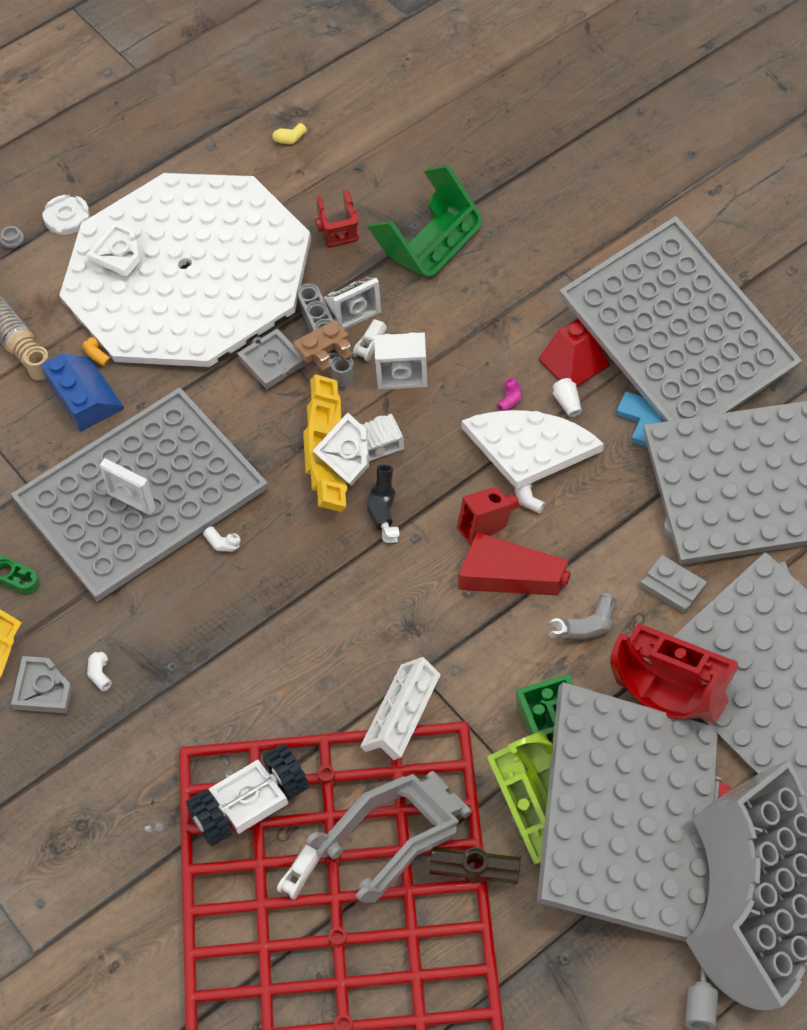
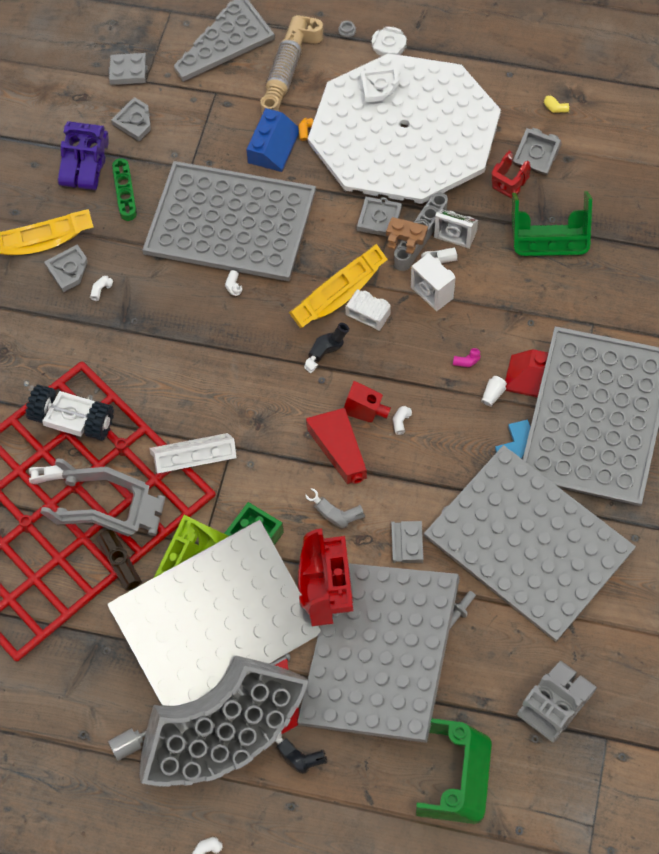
camera: 50 degrees right, 5 degrees up
white tile [100,458,156,515] -> none
white plate [313,413,369,486] -> none
white plate [462,410,604,490] -> none
none -> light grey plate [513,128,562,175]

